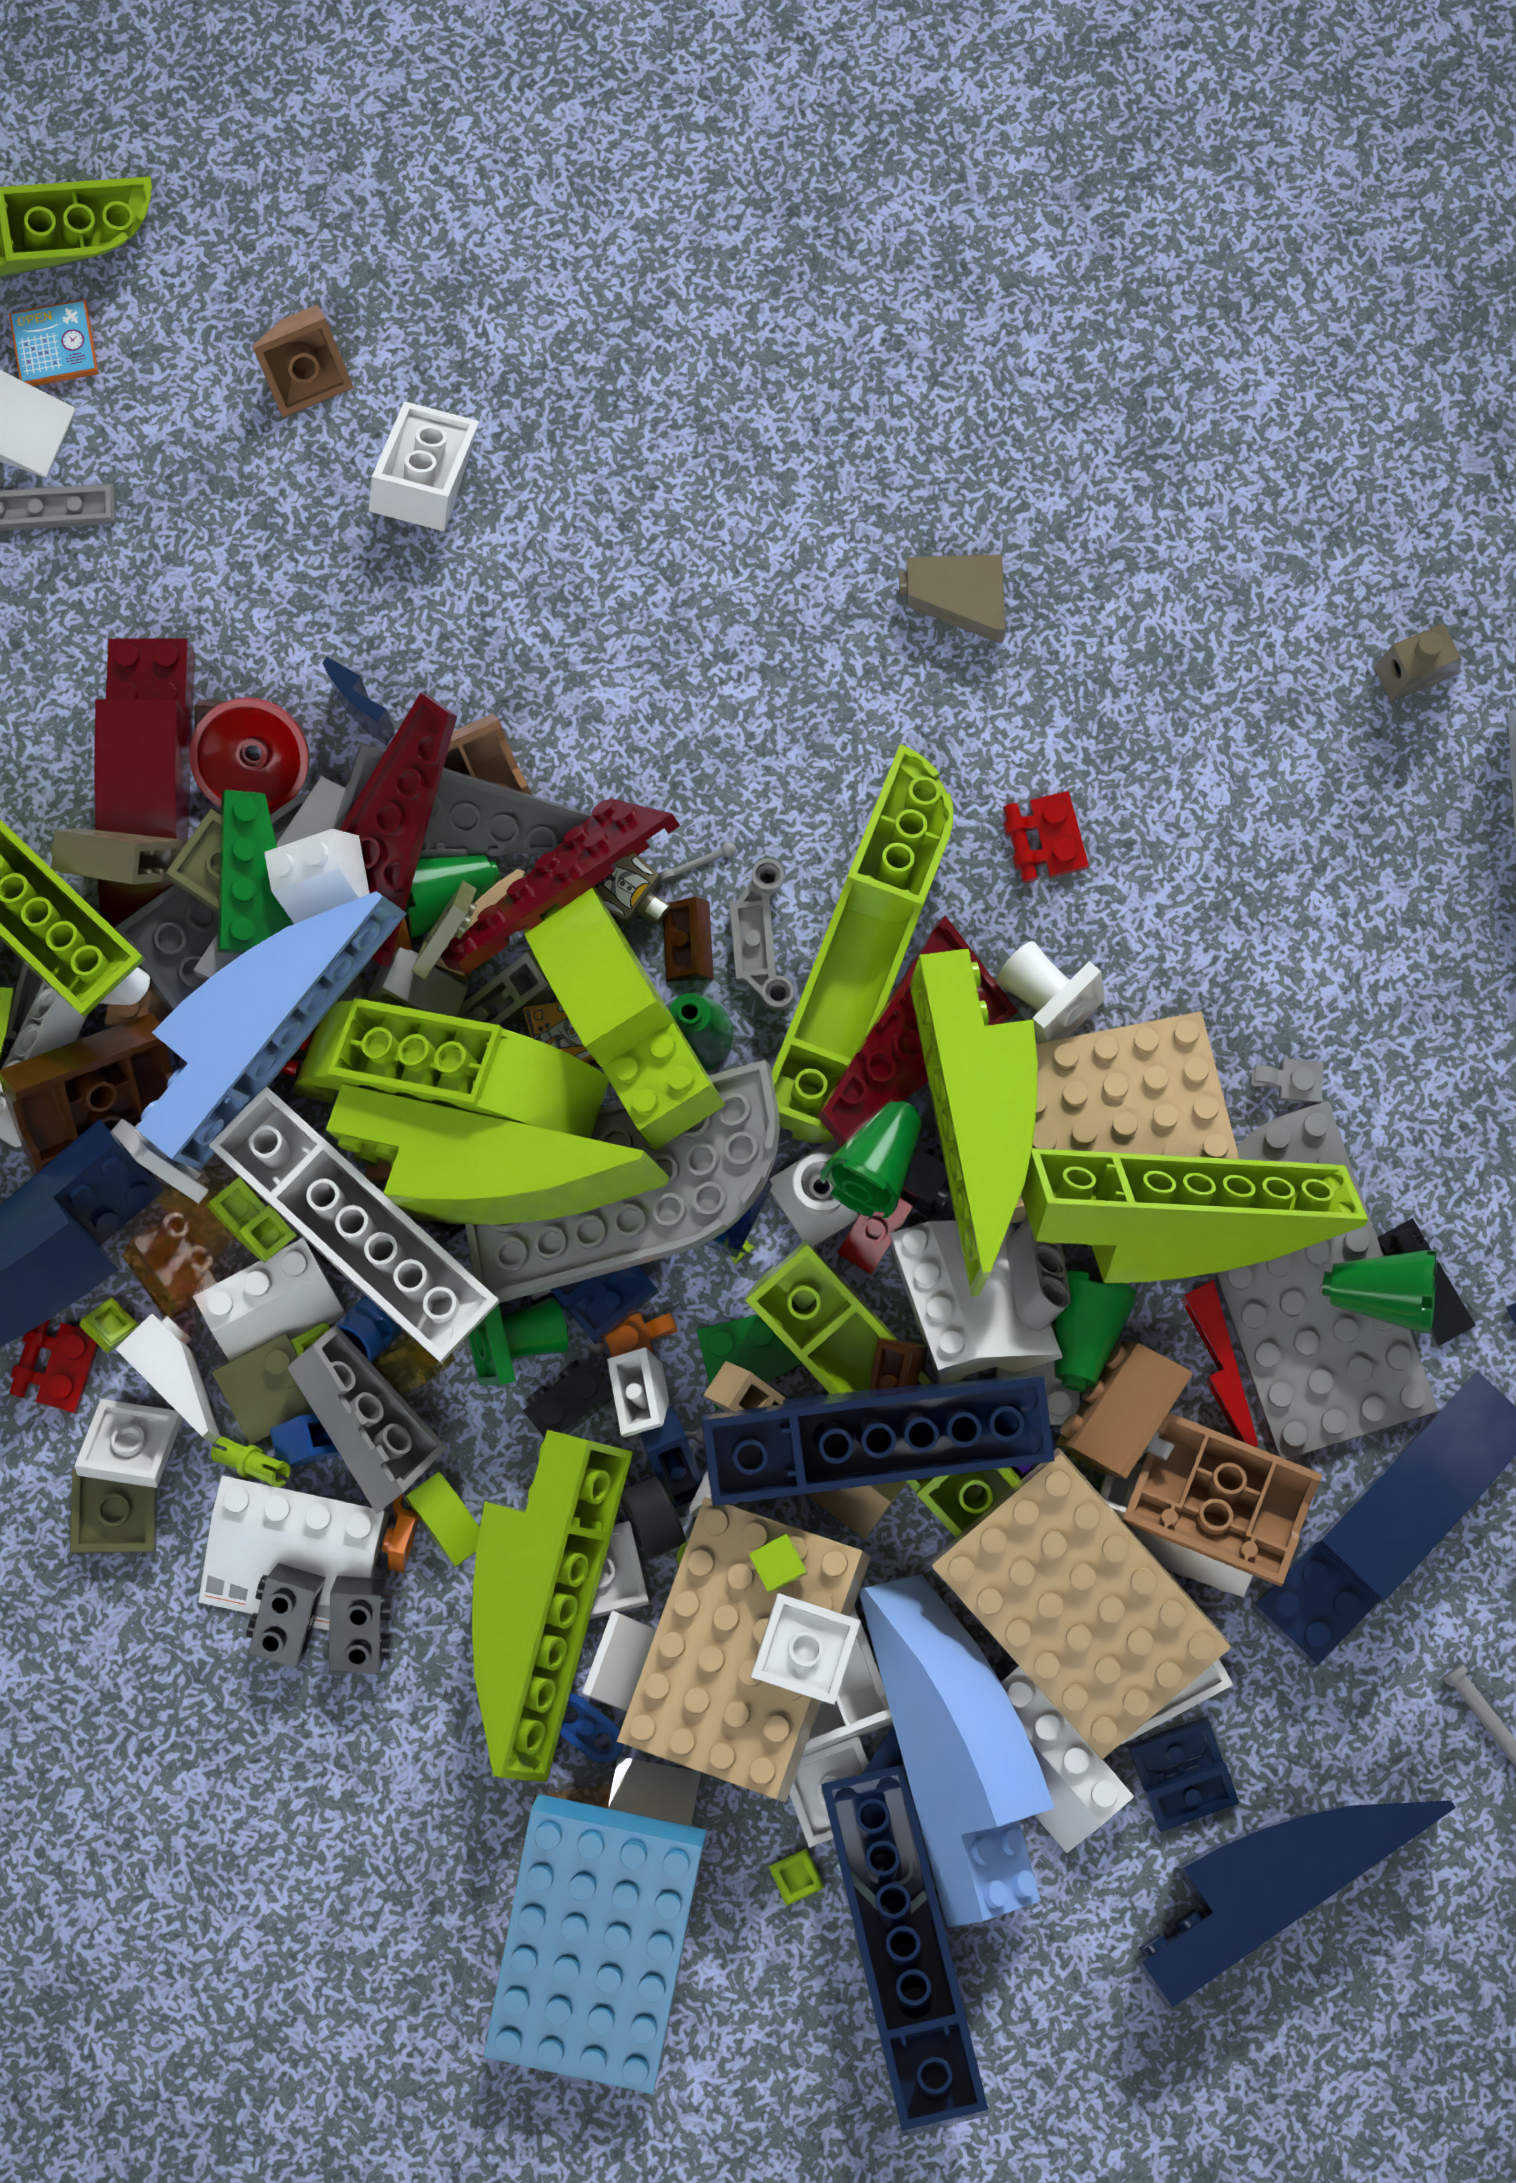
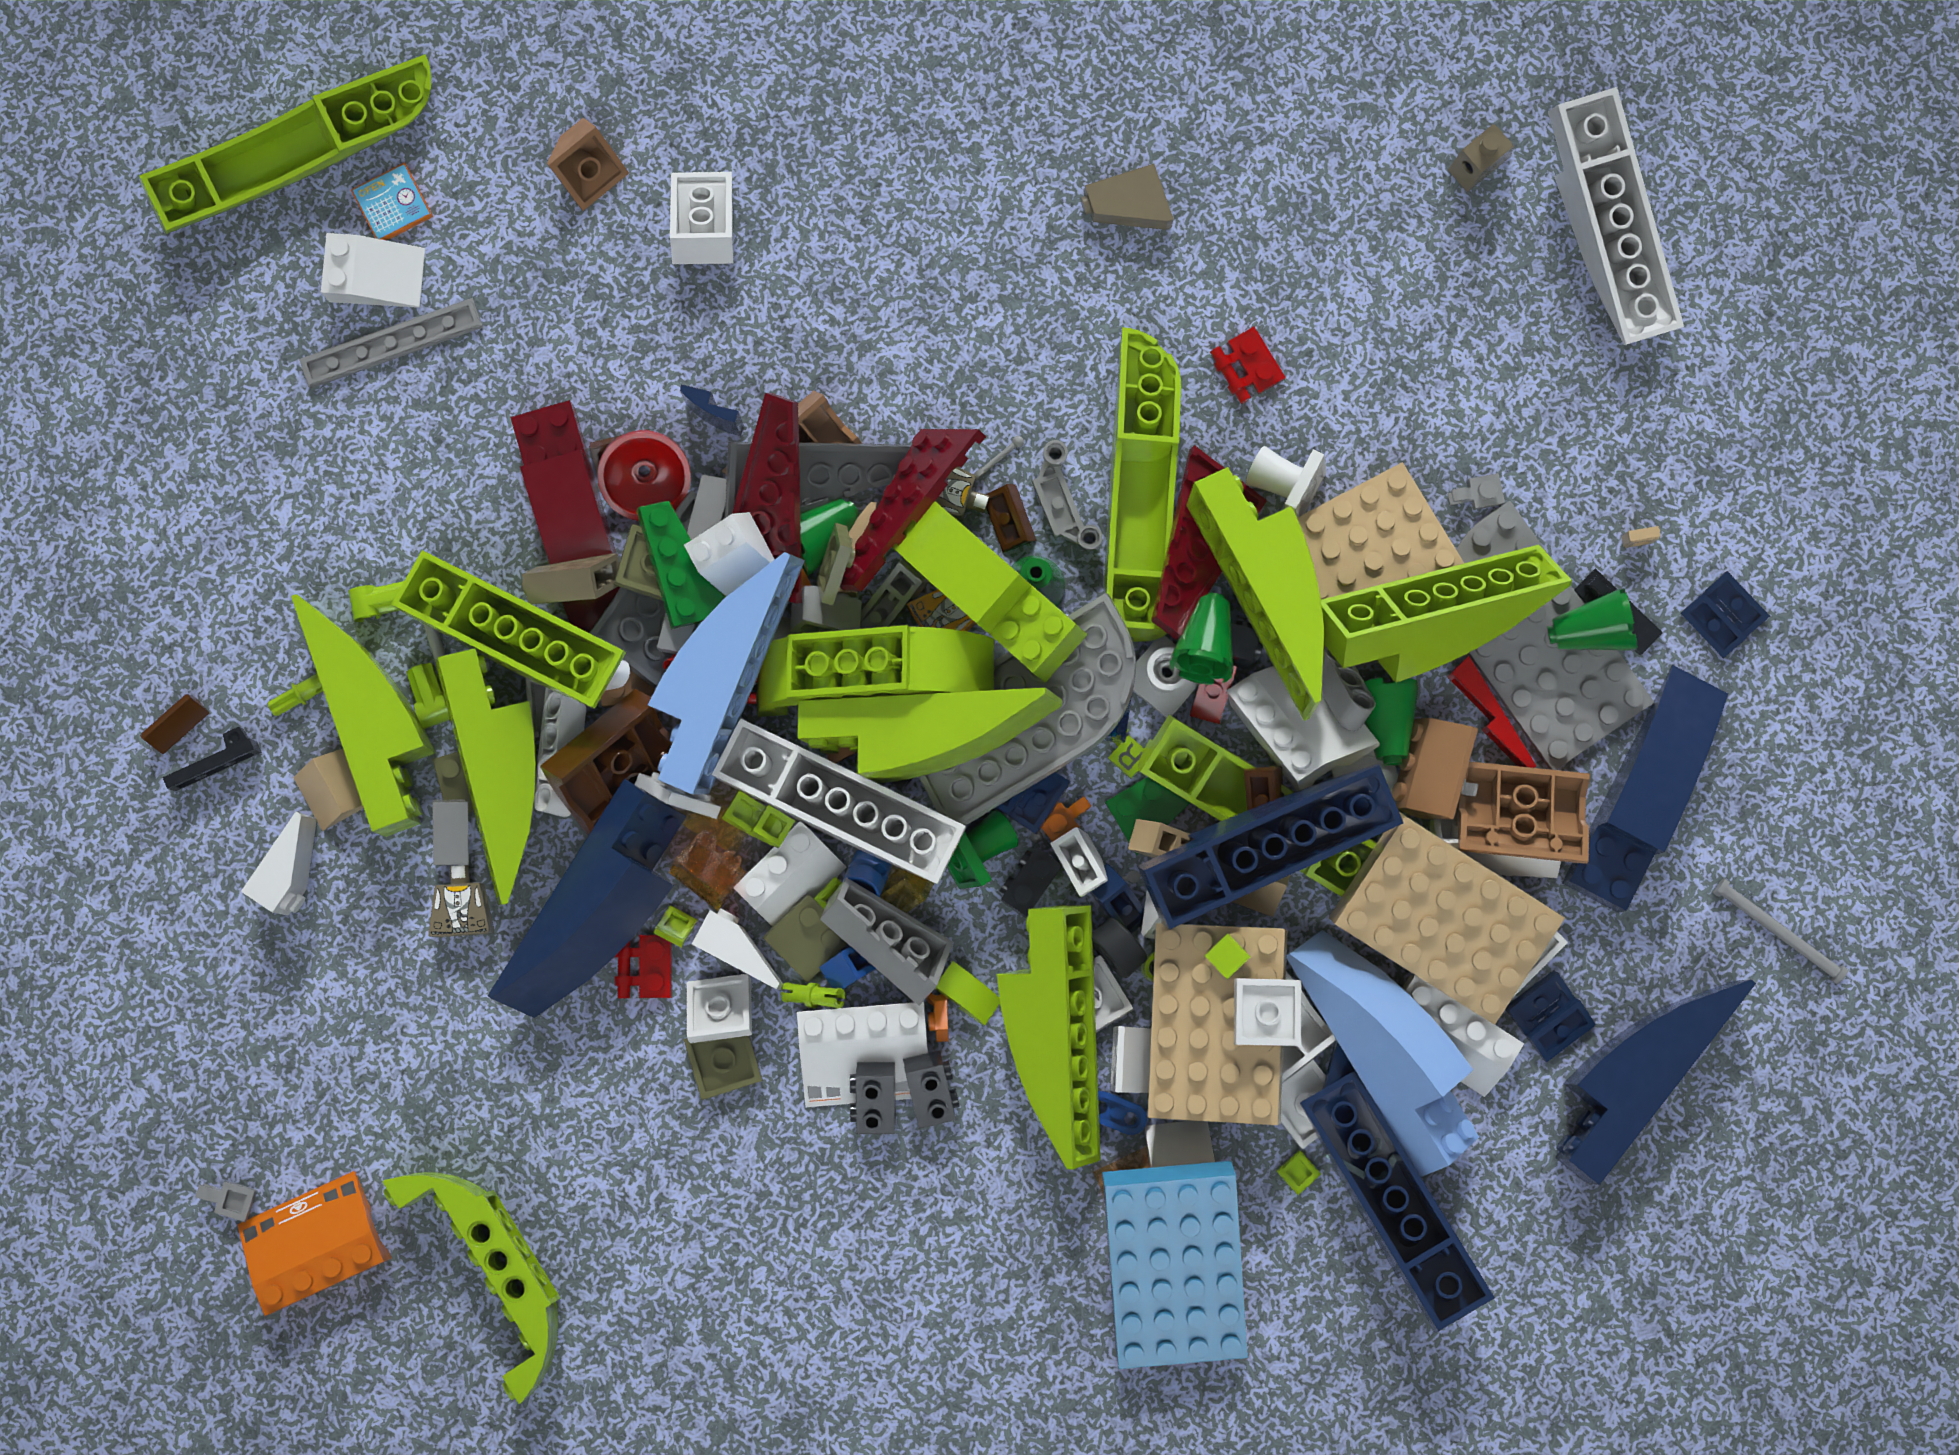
camera: 20 degrees left, 5 degrees up
none -> lime tile [1108,735,1144,779]
none -> tan tile [1621,526,1661,548]

